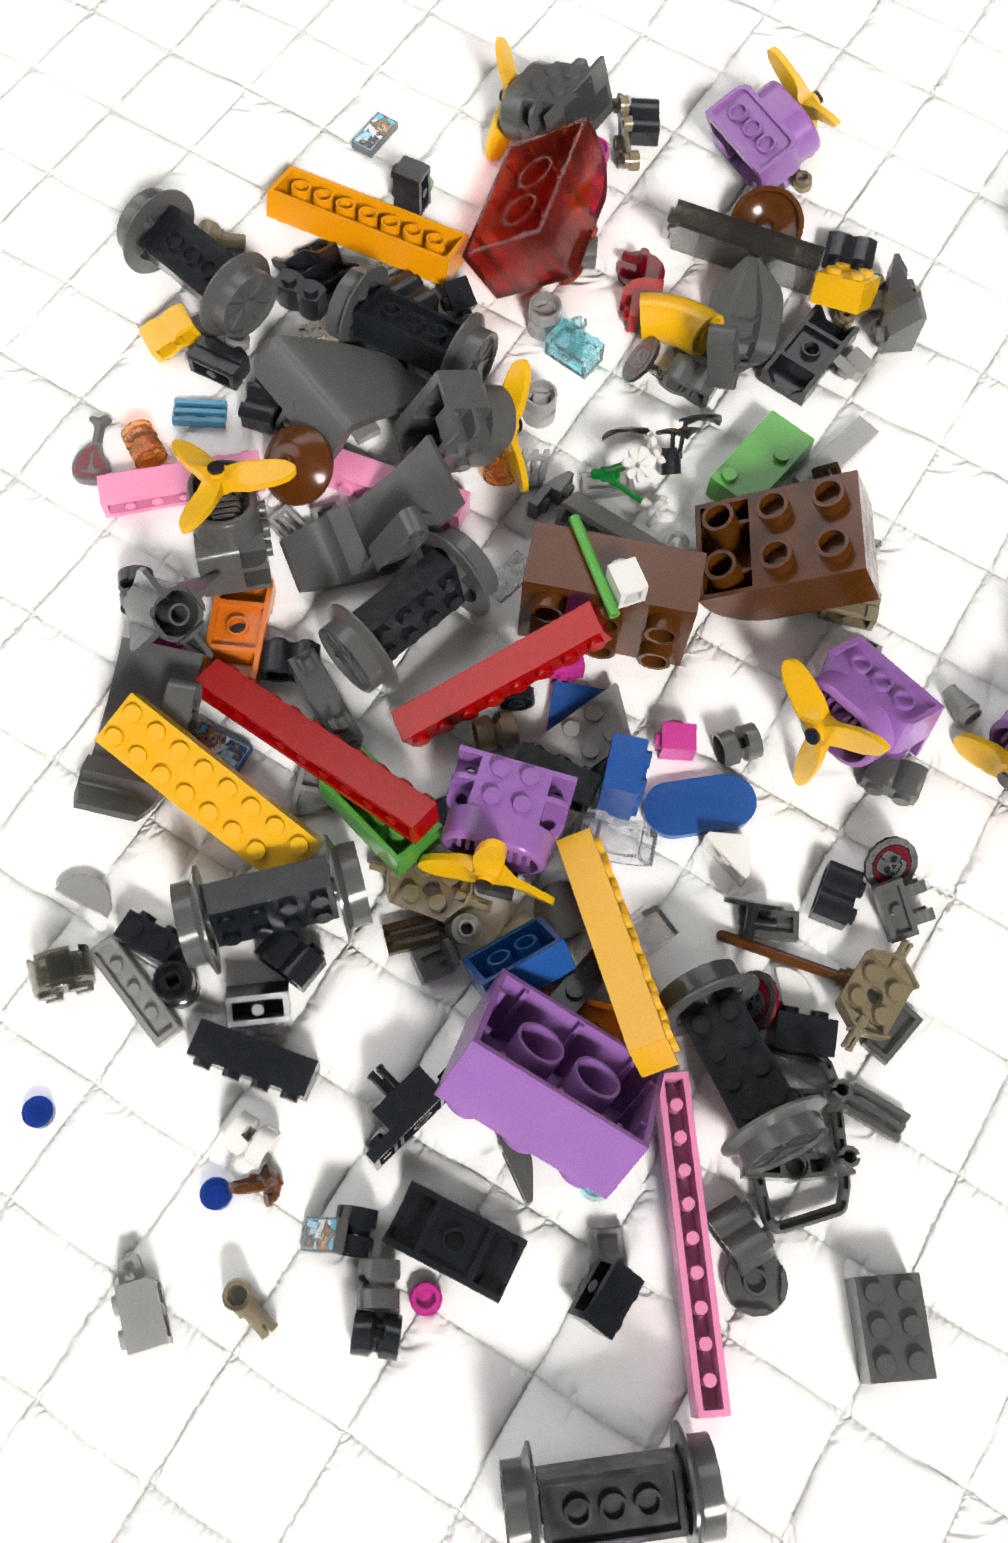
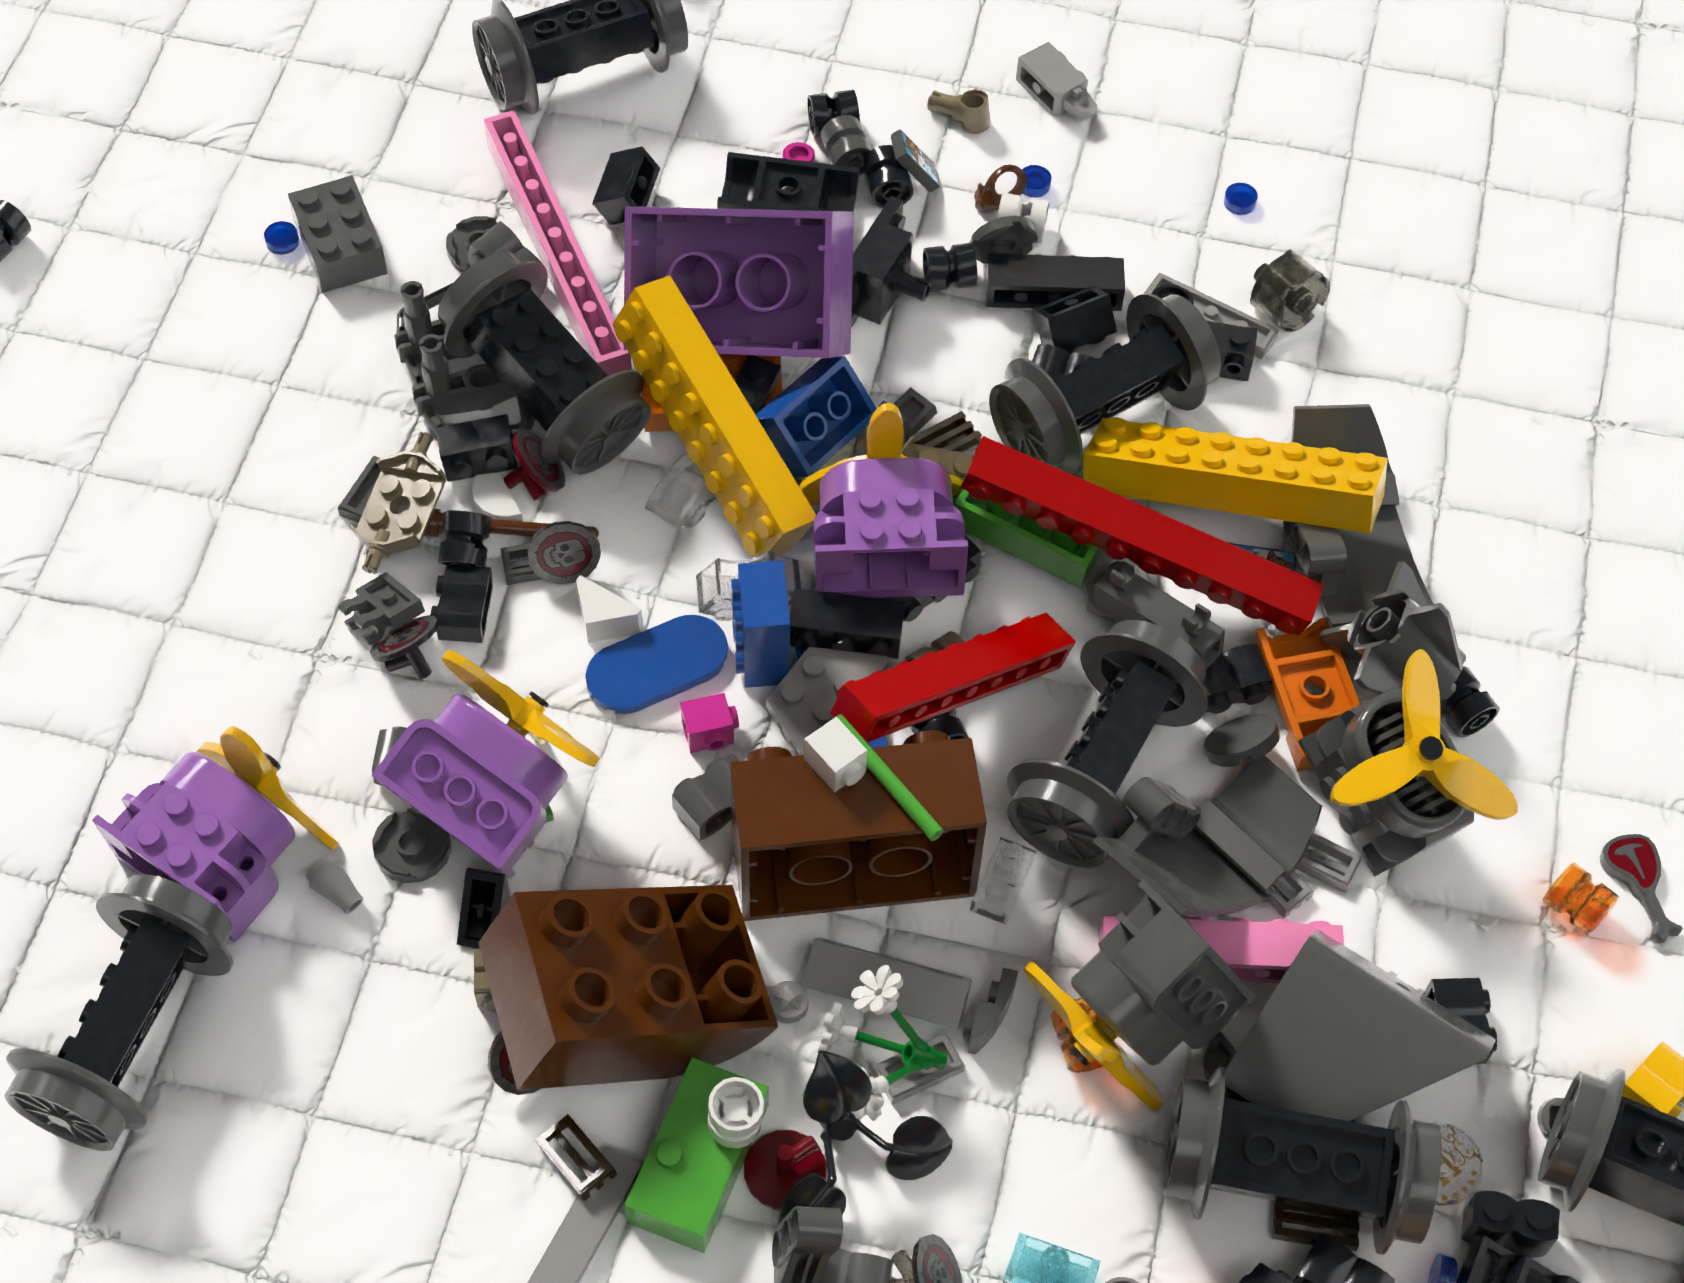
camera: 165 degrees right, 10 degrees down
light grey tile [55,874,112,919] -> none
bright pink brick [96,450,266,518] -> none
dark azure tile [172,398,228,428] -> none
black brick [187,335,251,391] -> none
reddish brown dish [263,424,334,506] -> none
light grey tile [516,449,550,487] -> none
light grey wheel [522,379,558,429] -> none
dark grey wheel [712,722,764,768] -> none
dark grey tile [843,1082,911,1144] -> none
none -> clear blue tile [264,221,300,255]
none -> black wheel [438,510,492,567]
none -> dark grey brick [672,754,739,840]
none -> white wheel [707,1077,764,1149]
none -> dark red shield [744,1130,826,1211]
none -> black wheel [922,242,977,292]
none -> dark grey tile [970,216,1038,264]
none -> dark grey tile [1203,714,1280,767]

